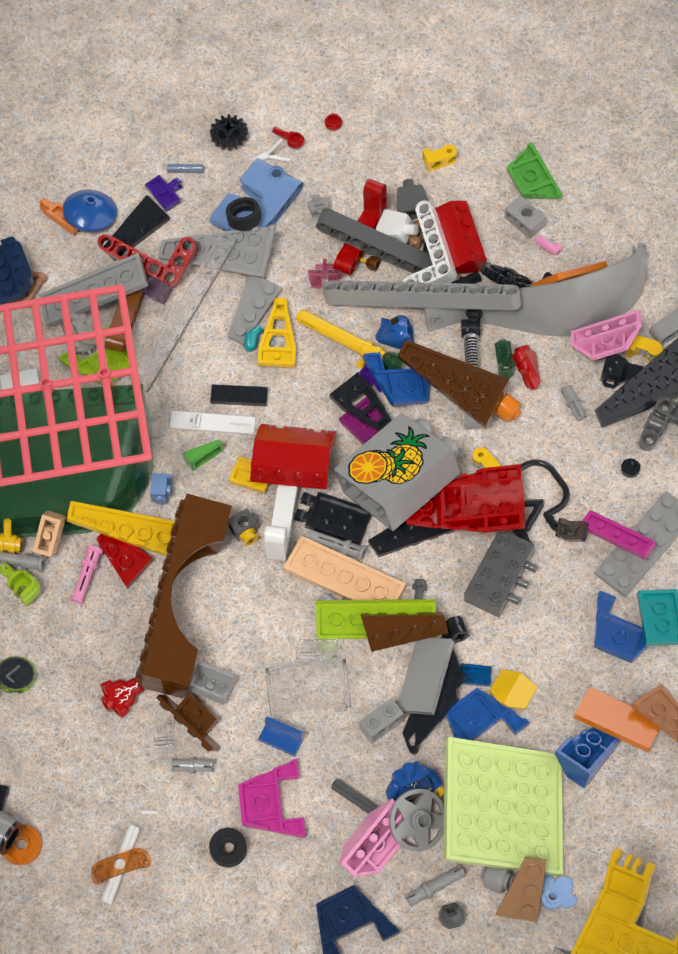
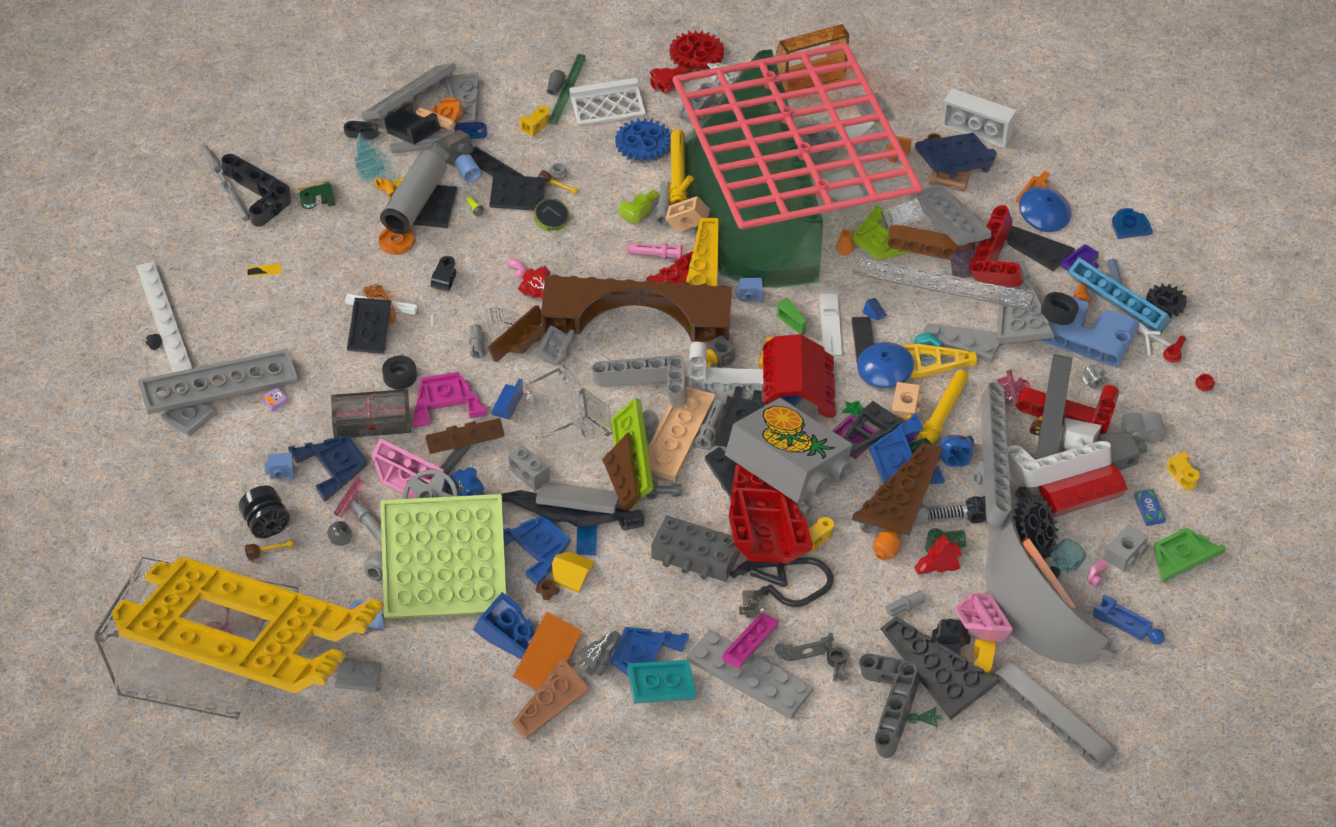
camera: 80 degrees right, 15 degrees down
medium nougat wing [495,856,546,922] -> none
none -> brick [331,389,411,438]
none -> clear pink tile [334,478,363,517]
none -> black tile [347,297,392,354]
none -> reddish brown bracket [425,418,505,454]
none -> black piece [431,256,457,291]
none -> bright pink arm [507,258,527,278]
none -> reddish brown plate [536,579,560,600]
none -> dark grey rock [578,630,621,676]
none -> light grey beam [592,355,687,407]
none -> dark grey piece [775,632,834,662]
none -> dark grey bush [833,662,845,682]
none -> green plant [842,401,864,417]
none -> blue dish [857,342,914,388]
none -> blue slope [862,298,887,321]
none -> light nougat brick [892,382,922,423]
none -> clear light blue hair [1052,539,1086,572]
none -> dark azure brick [1068,258,1171,335]
none -> orange cone [1073,284,1090,305]
none -> blue plate [1093,595,1165,645]
none -> clear blue tile [1111,208,1153,239]
none -> light grey brick [1121,412,1165,443]
none -> blue tile [1134,489,1166,526]

